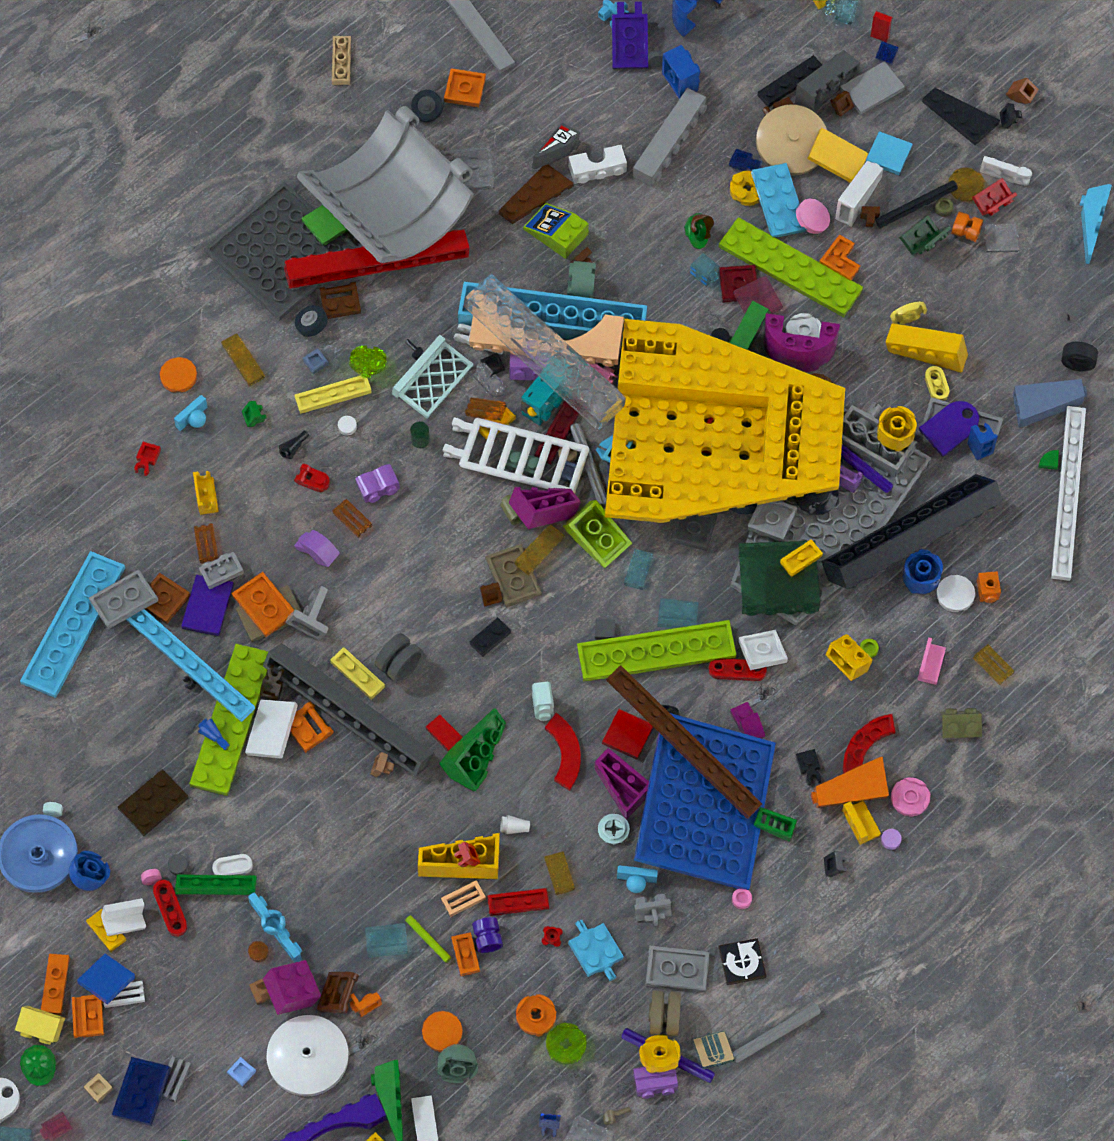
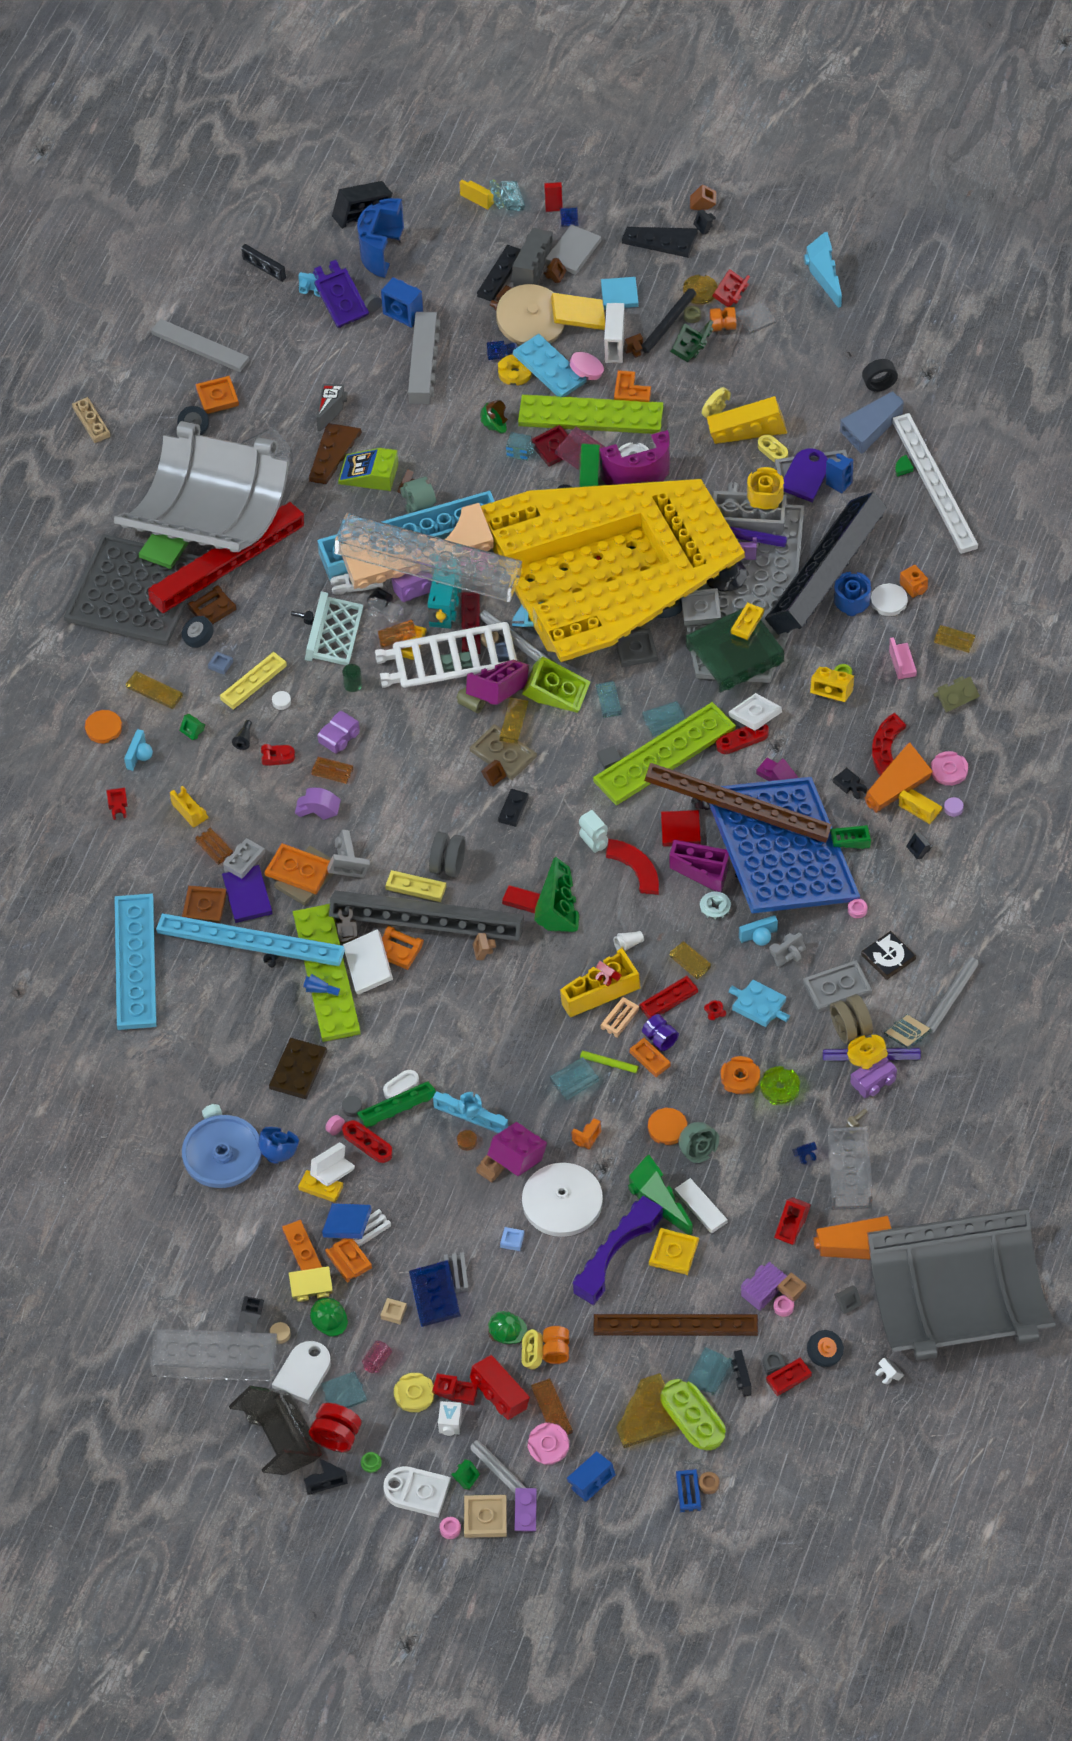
camera: 25 degrees left, 10 degrees down
light grey tile [89,569,159,629] -> none
reddish brown plate [317,972,359,1014] -> none
clear neon green plate [349,345,387,378] -> none
white arch [569,145,627,184] -> none
white hinge [980,156,1032,186] -> none

